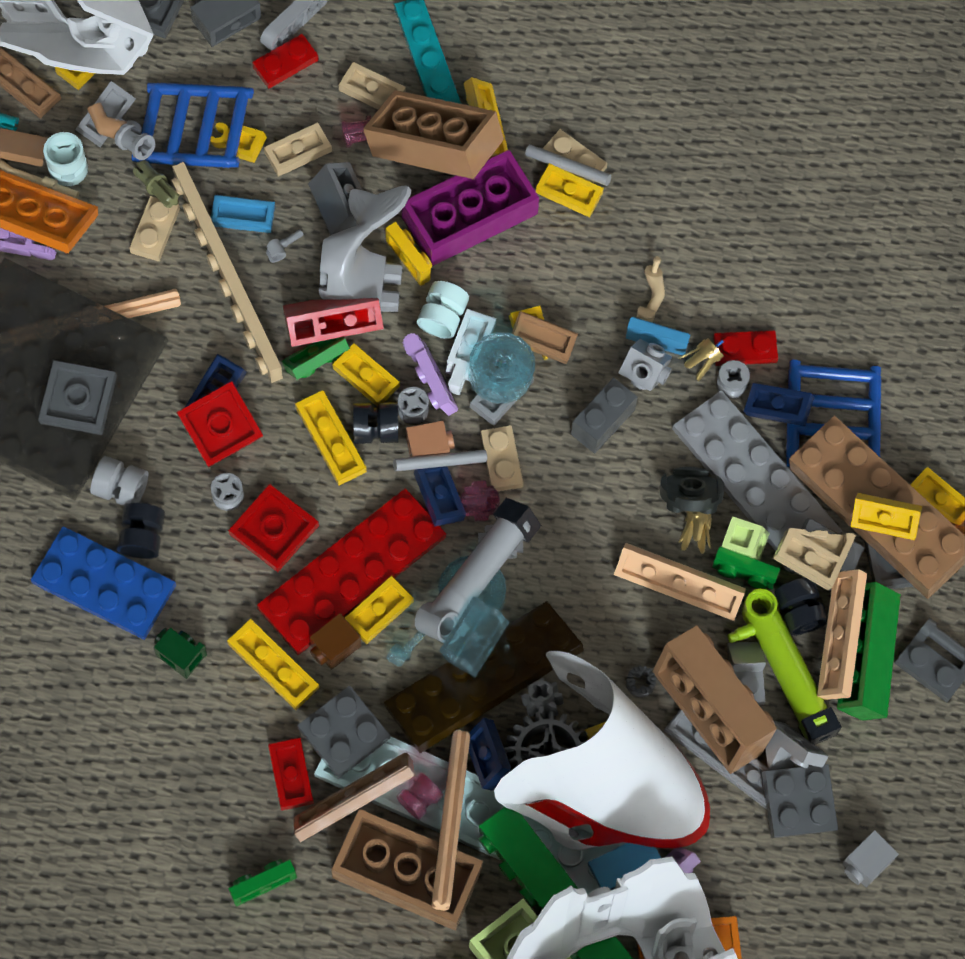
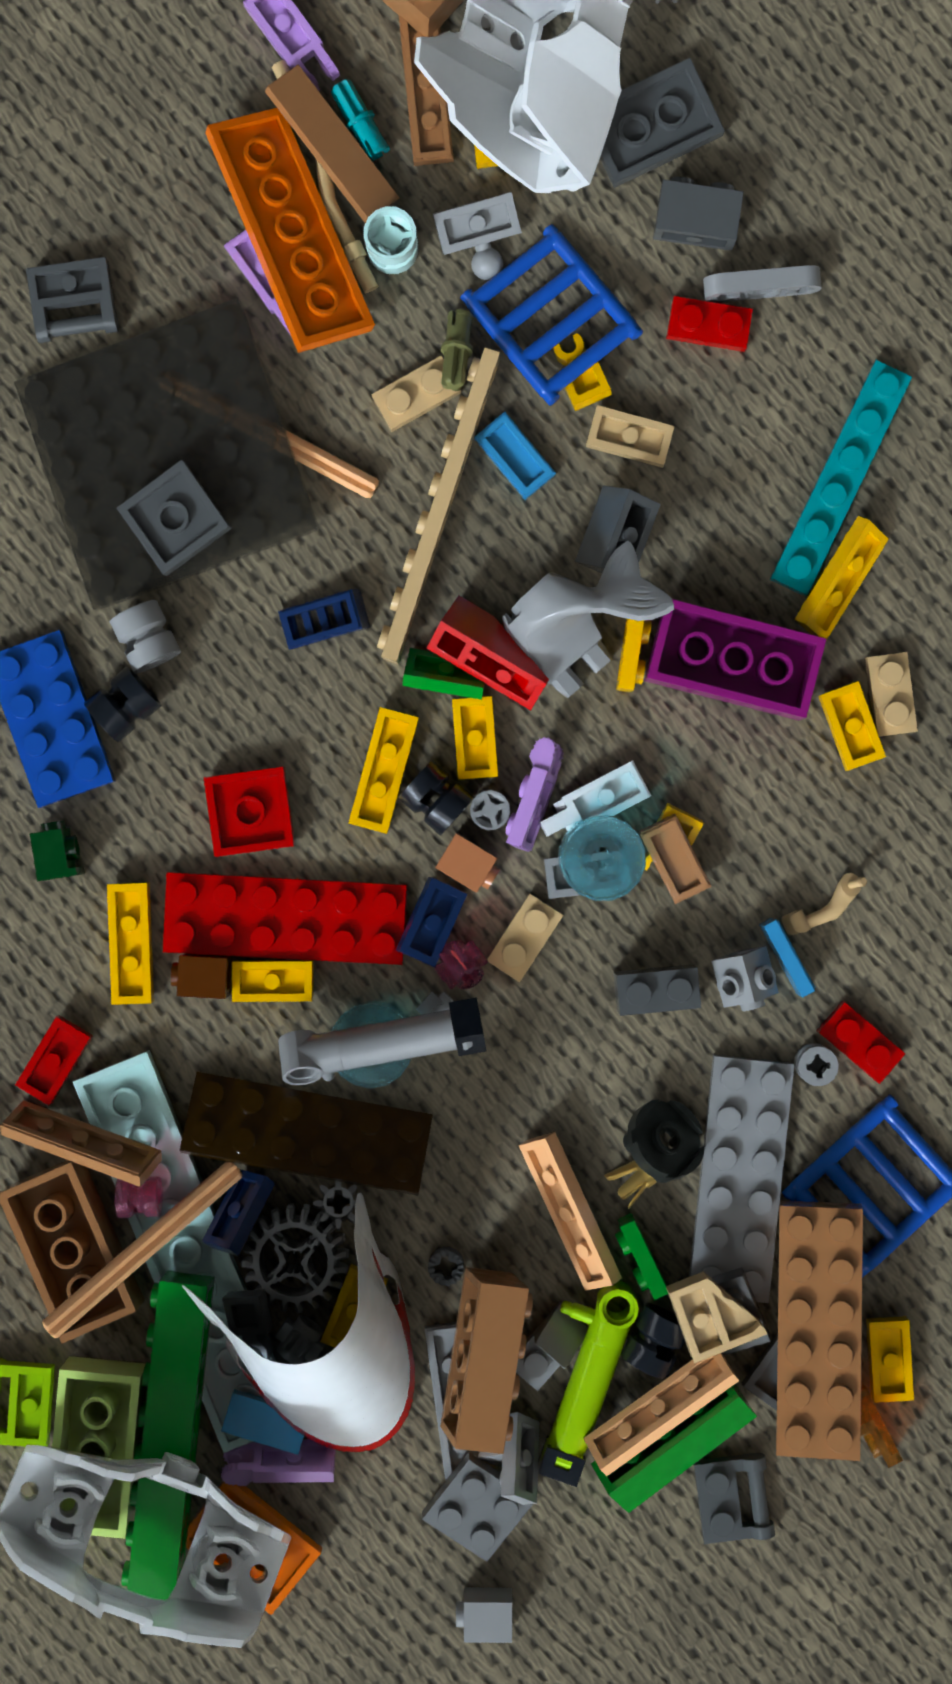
camera: 40 degrees right, 20 degrees up
medium nougat arm [87,103,127,139] -> none
light grey bush [114,123,155,160] -> none
red plate [177,381,263,468] -> none
light grey wheel [211,473,244,511] -> none
light grey hand [266,229,303,263] -> none
dark grey plate [297,686,391,779] -> none
tan plate [339,62,406,110] -> none
clear pink bush [341,115,371,148] -> none
medium nougat brick [363,90,504,179] -> none
clear light blue hand [387,631,425,666] -> none
light grey bar [393,450,487,472] -> none
light aqua wheel [417,281,469,339] -> none
clear light blue hinge [439,596,509,677] -> none
light grey bar [525,144,611,186] -> none
pearl gold piece [678,338,724,381] -> none
yellowish green brick [721,516,770,561] -> none
dark blue plate [744,383,814,426] -> none
yellow plate [851,493,922,540] -> none

